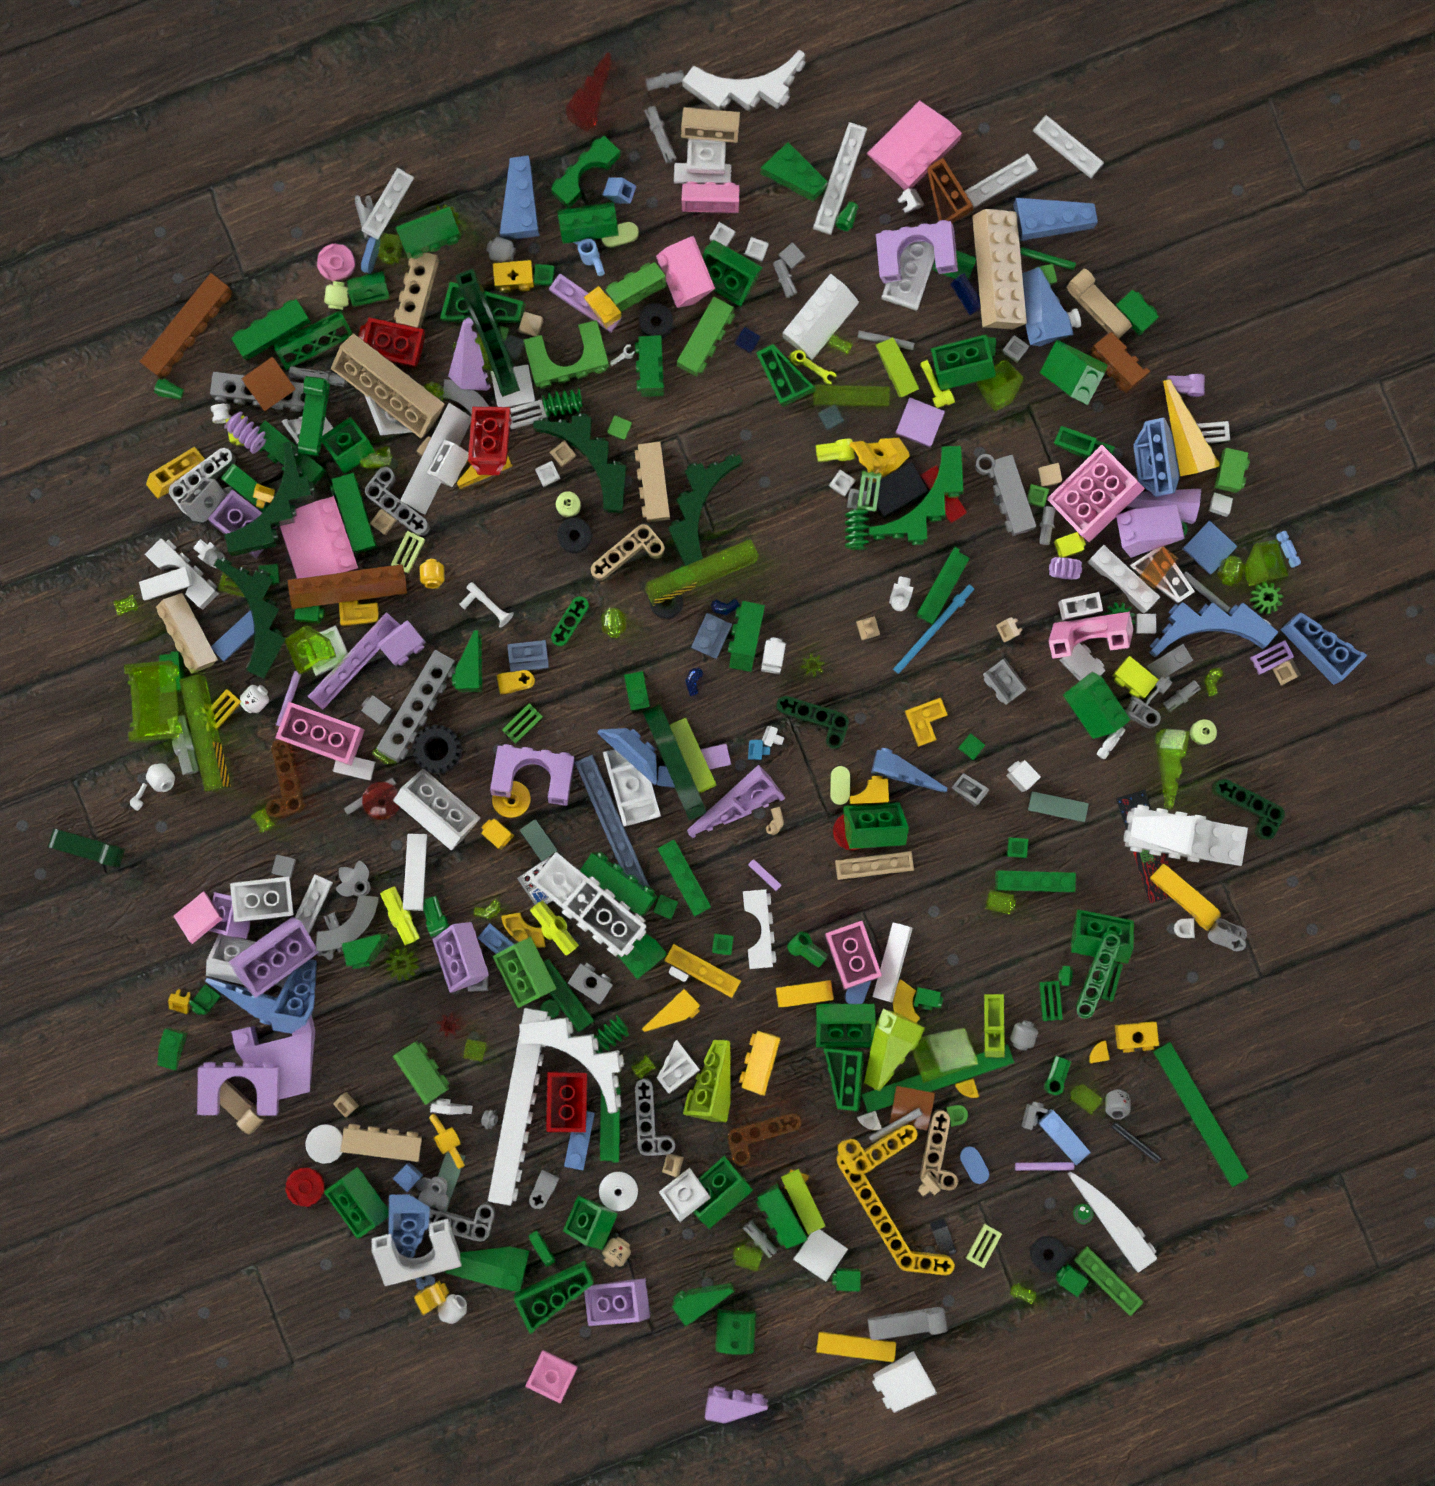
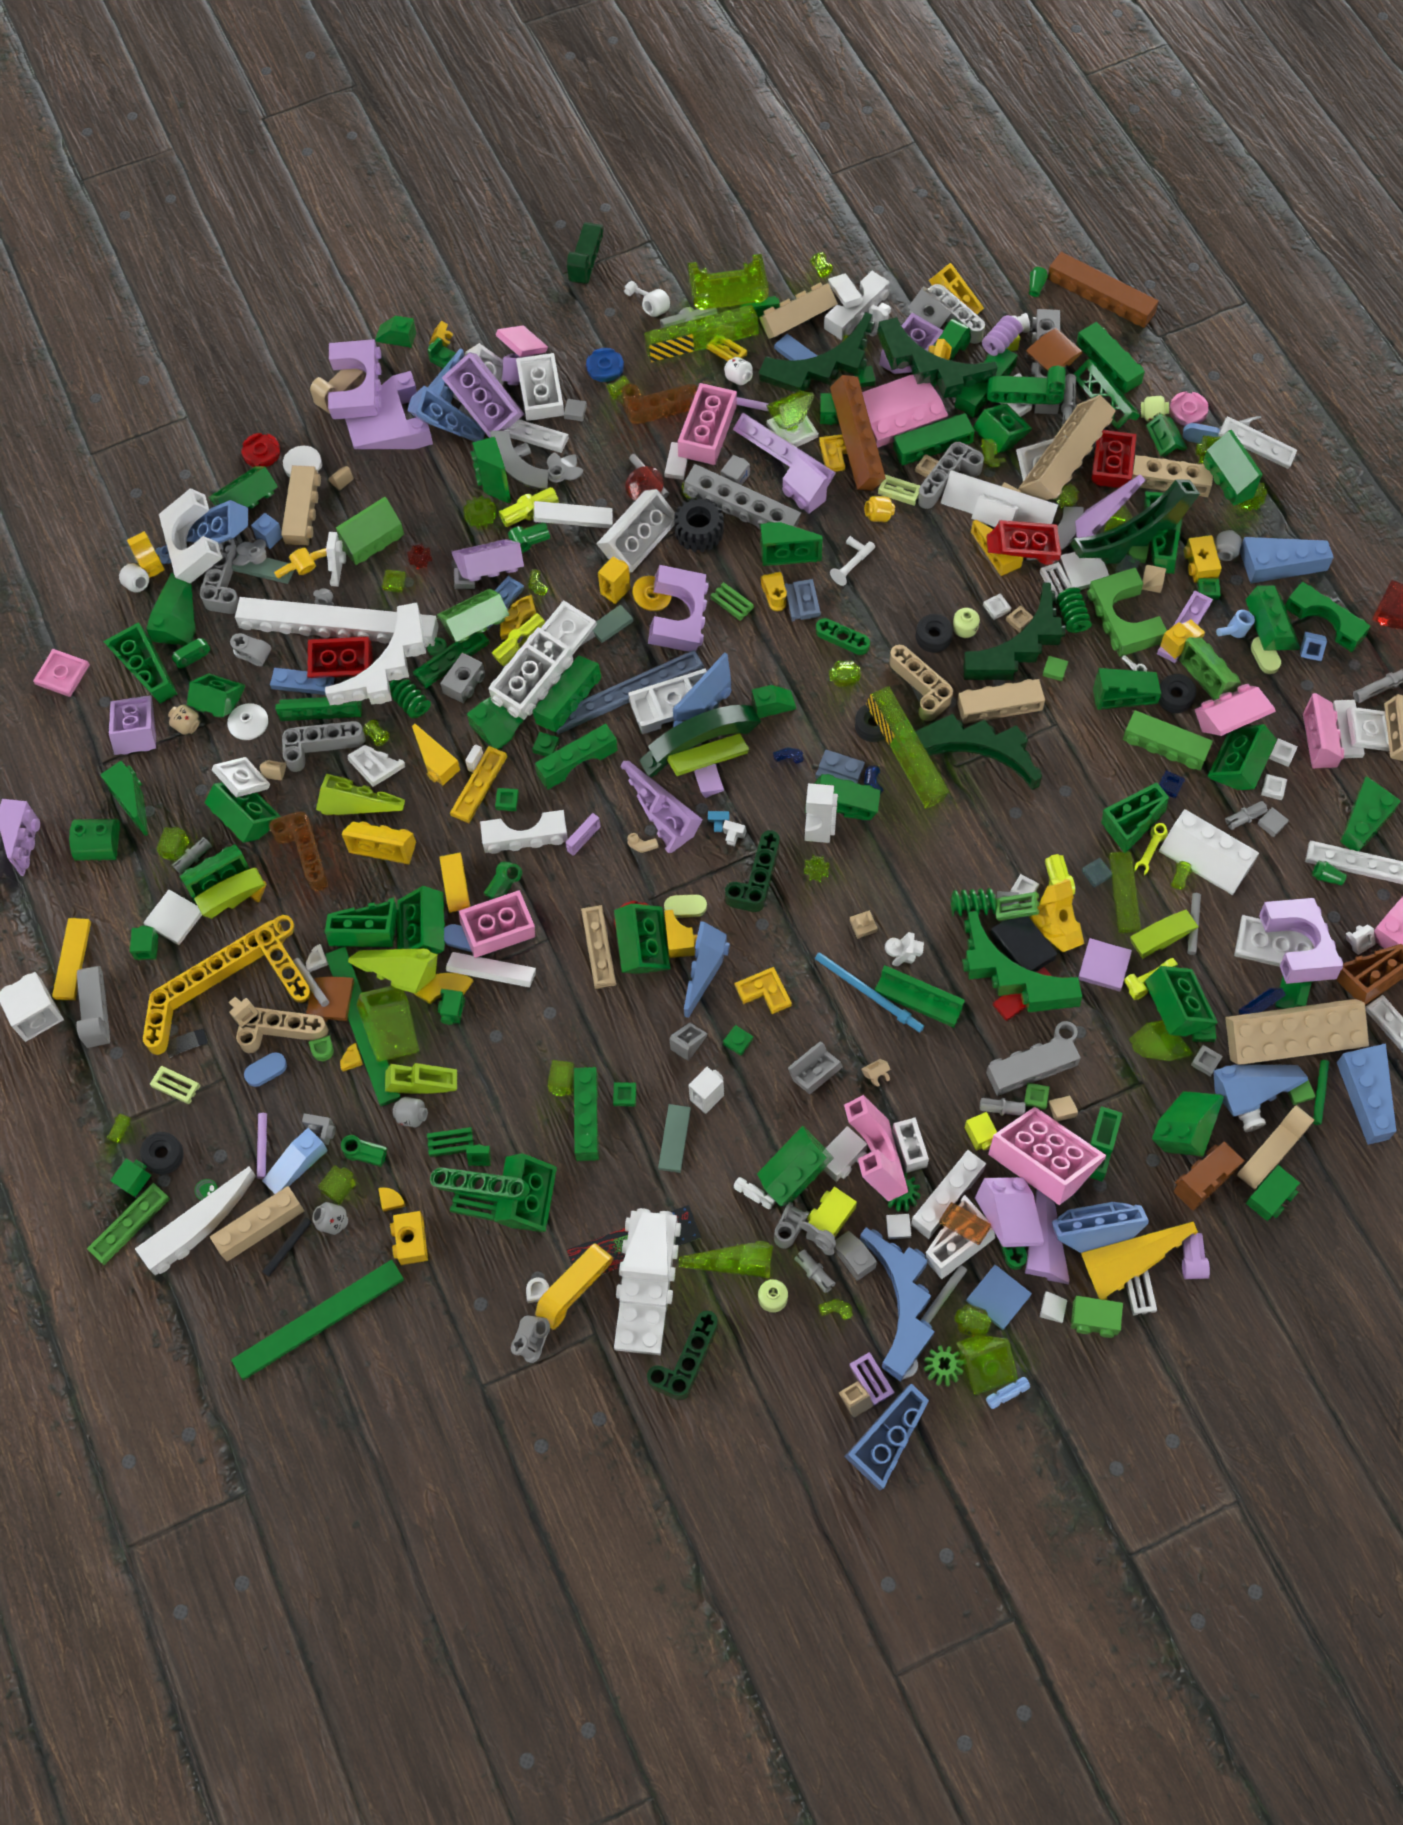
camera: 90 degrees right, 20 degrees down
lavender gear [1049,557,1082,580] -> none
none -> tan brick [210,1186,304,1262]
none -> blue tile [586,348,624,382]

